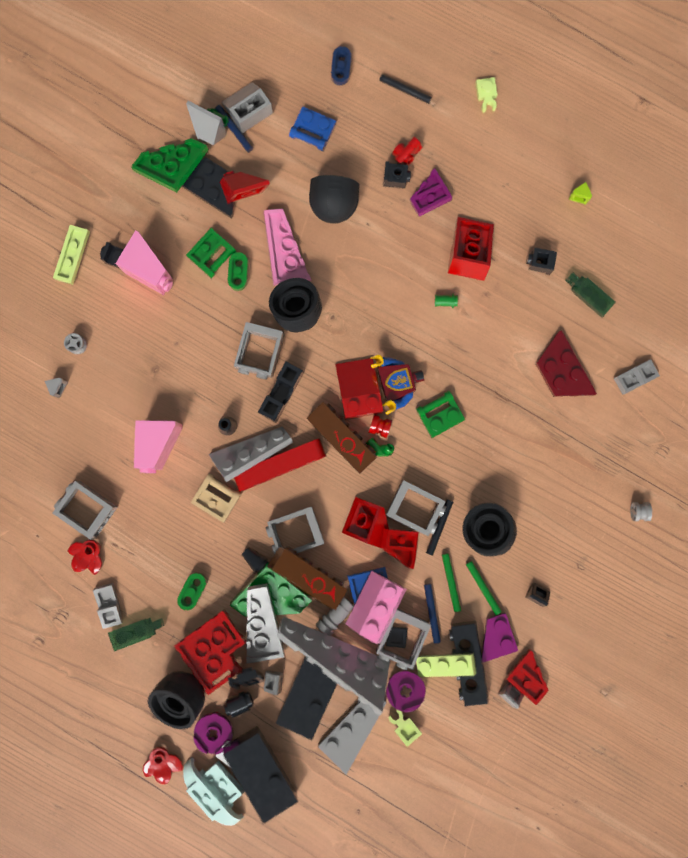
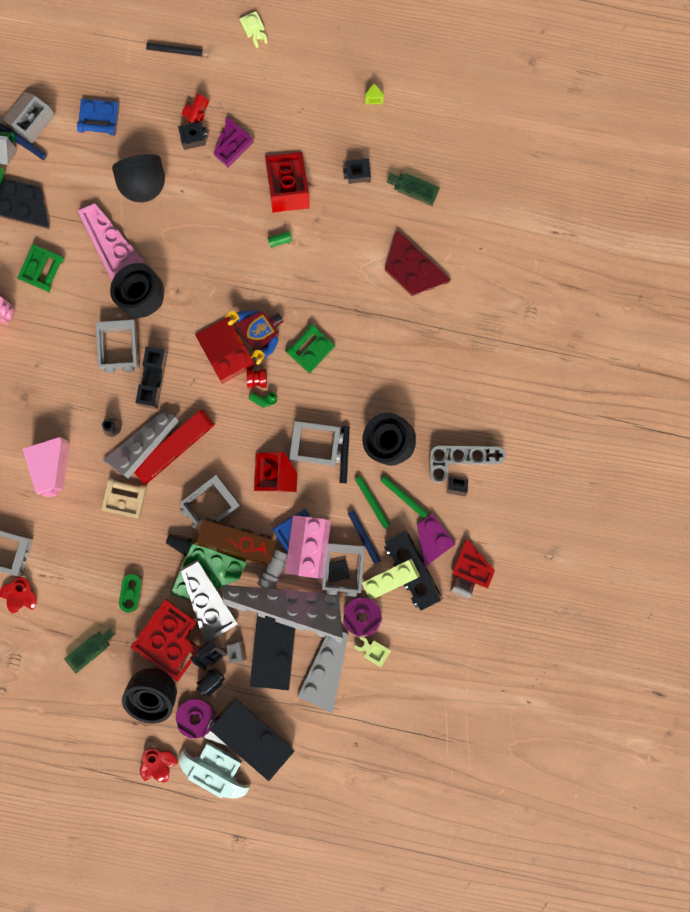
camera: 20 degrees left, 0 degrees up
light grey slope [93,583,122,629] -> none
red slope [220,171,270,203] -> none
green plate [228,252,249,291] -> none
reddish brown brick [307,402,377,474] -> none
dark blue plate [331,47,351,86] -> none
red wing [381,529,419,569] -> none
light grey slope [614,359,660,395] -> none
light grey wheel [630,502,652,521] -> none
none -> light grey beam [429,446,506,483]

